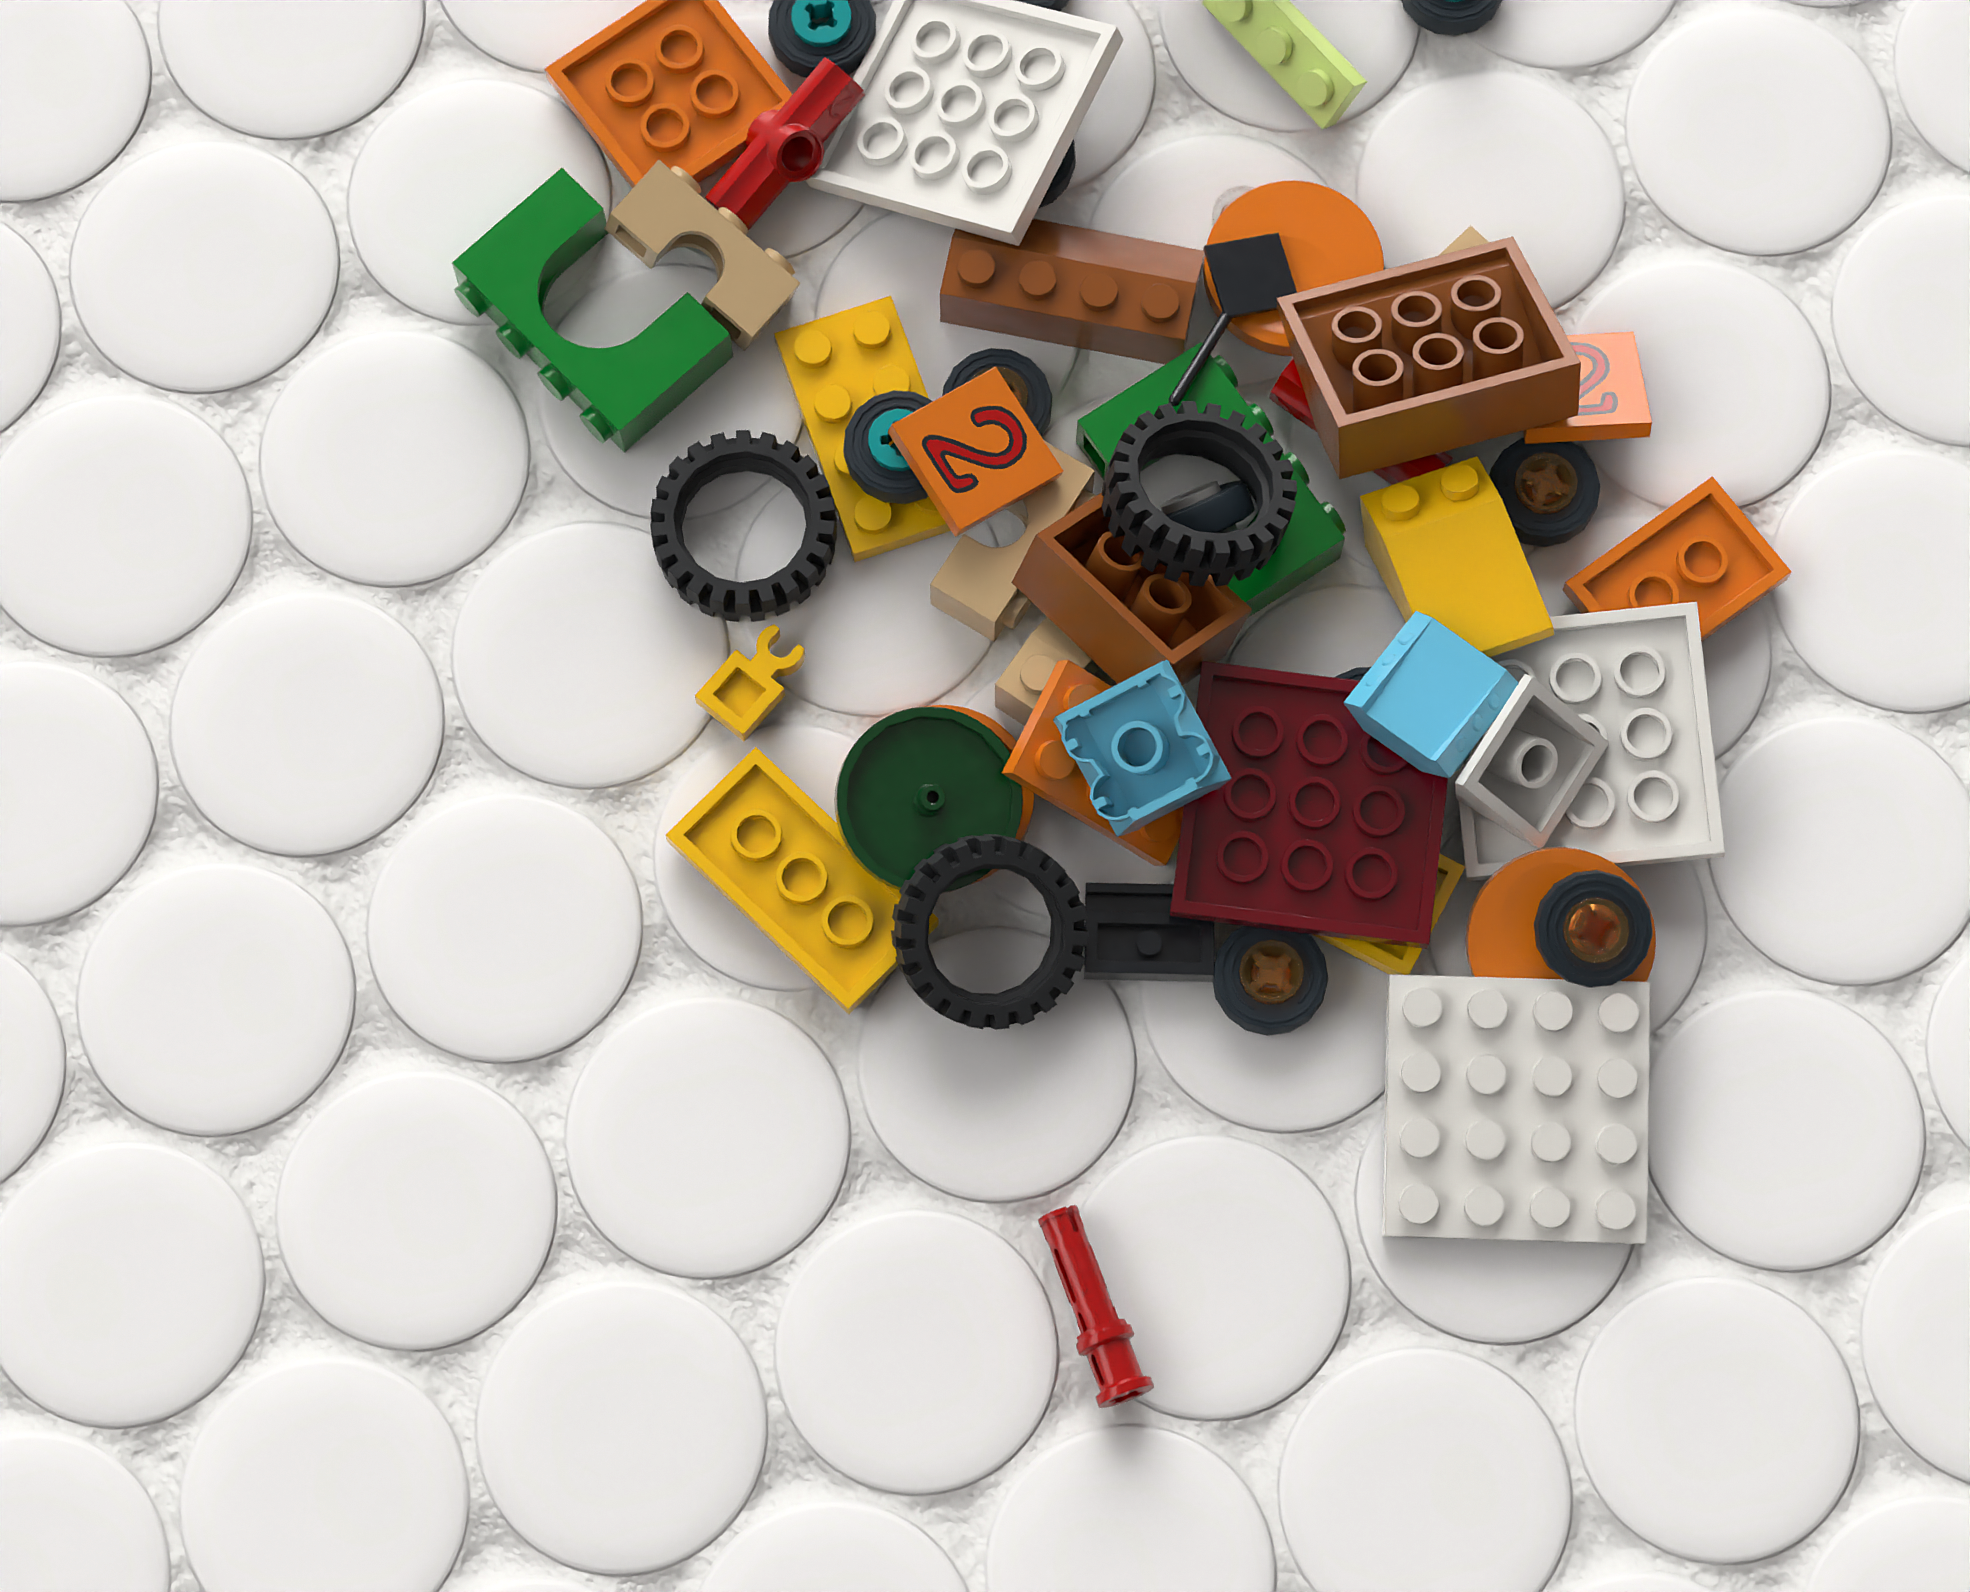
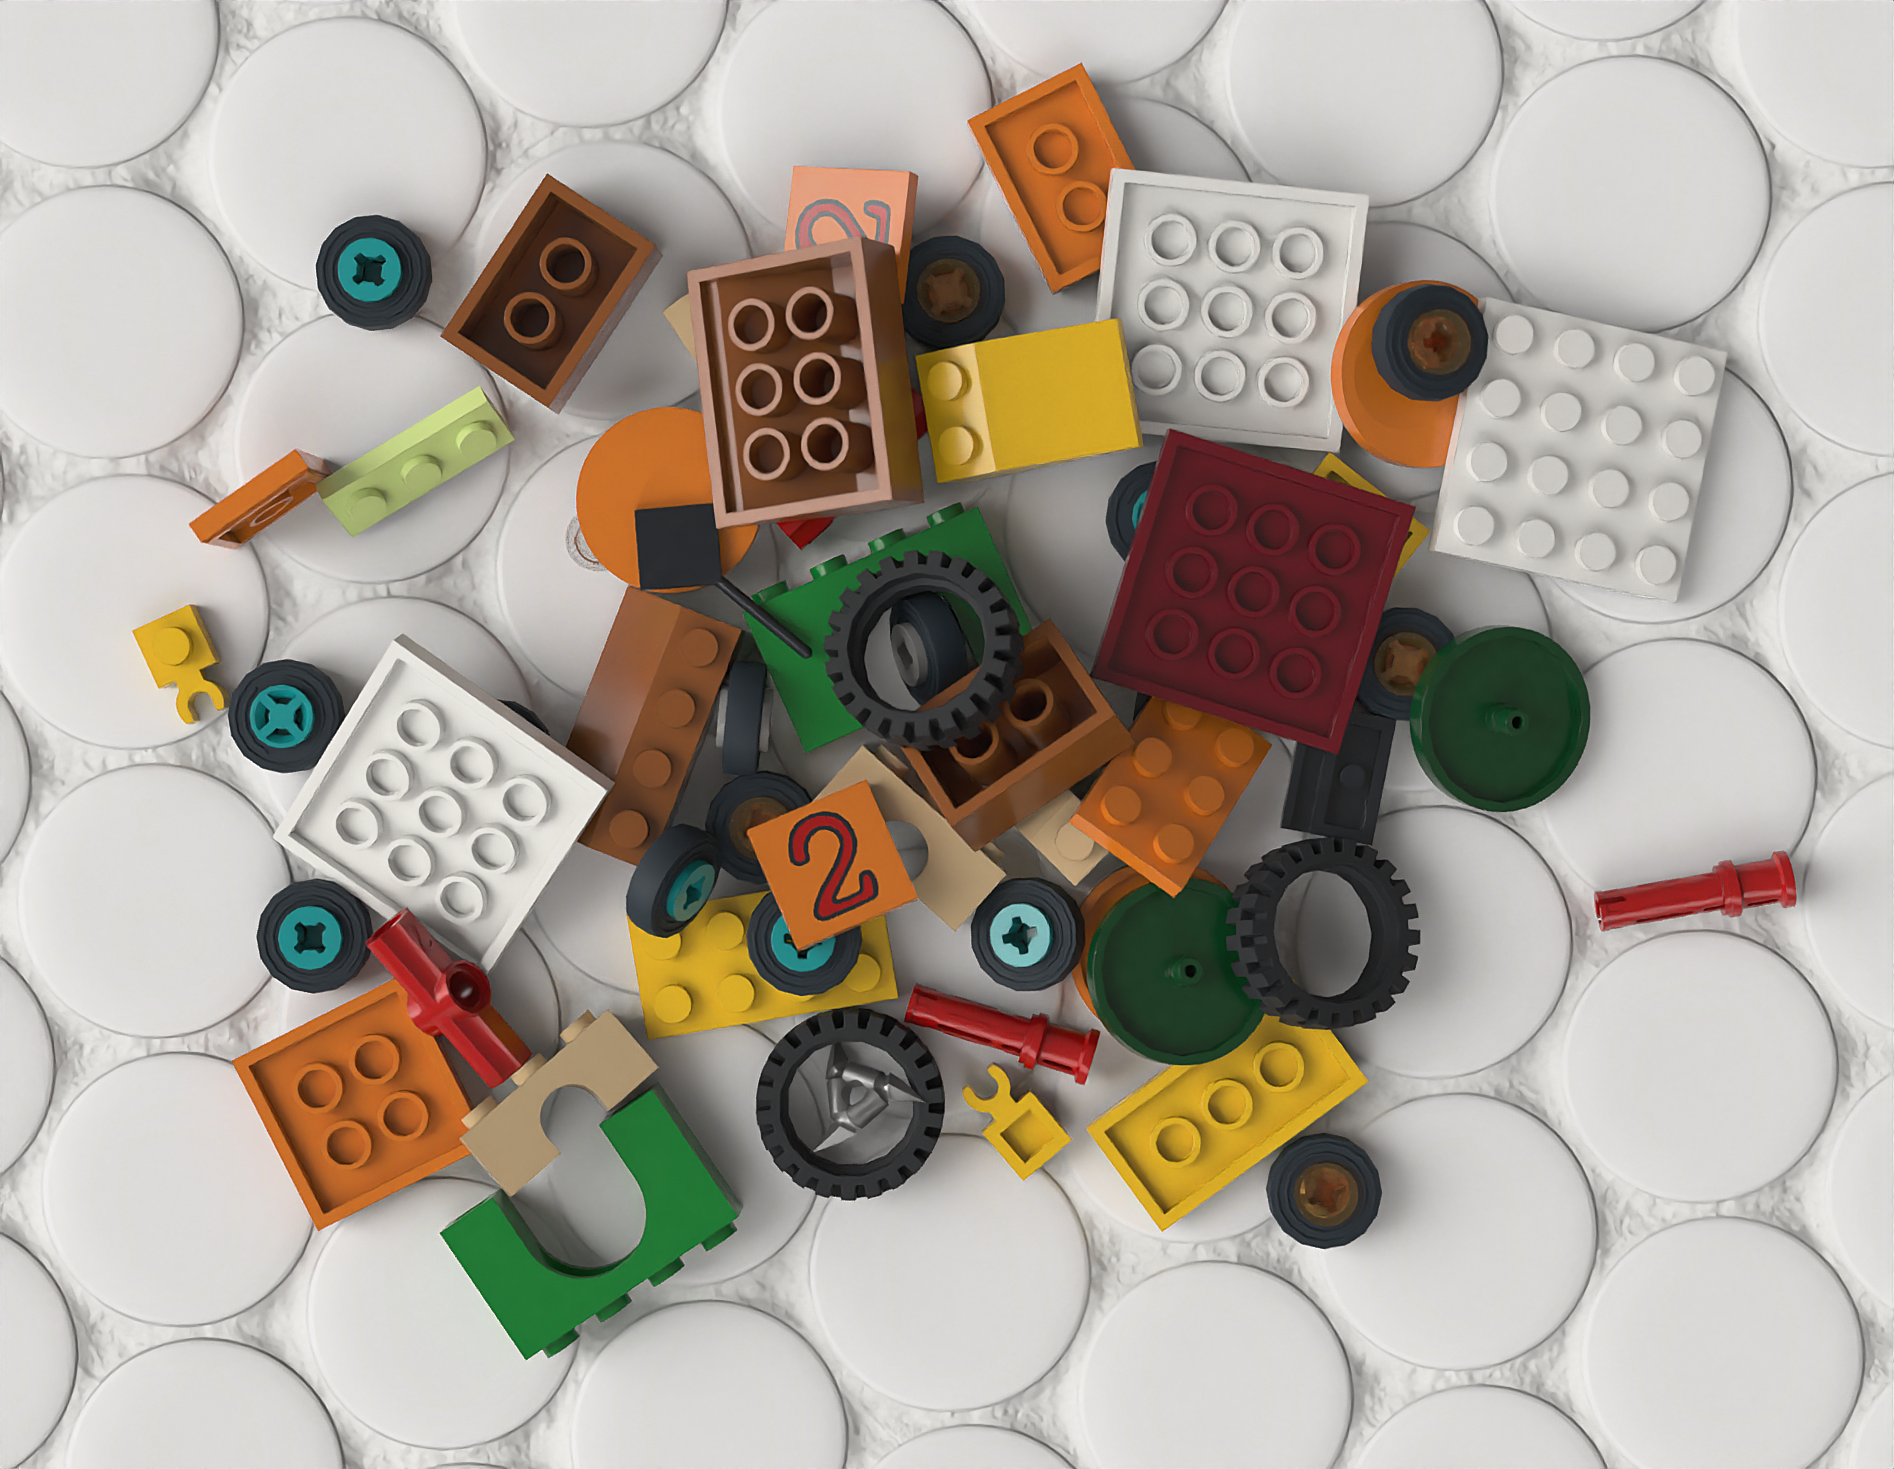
camera: 80 degrees left, 15 degrees up
medium azure slope [1053,660,1232,837] -> none
medium azure slope [1343,611,1519,778] -> none
white slope [1455,674,1610,849] -> none
none -> dark orange brick [440,173,663,415]
none -> black wheel [626,823,722,938]
none -> black wheel [716,660,774,776]
none -> flat silver piece [810,1042,926,1154]
none -> red pin [904,983,1101,1086]
none -> black wheel [971,877,1086,991]
none -> black wheel [1266,1133,1382,1249]
none -> dark green piece [1410,625,1591,812]

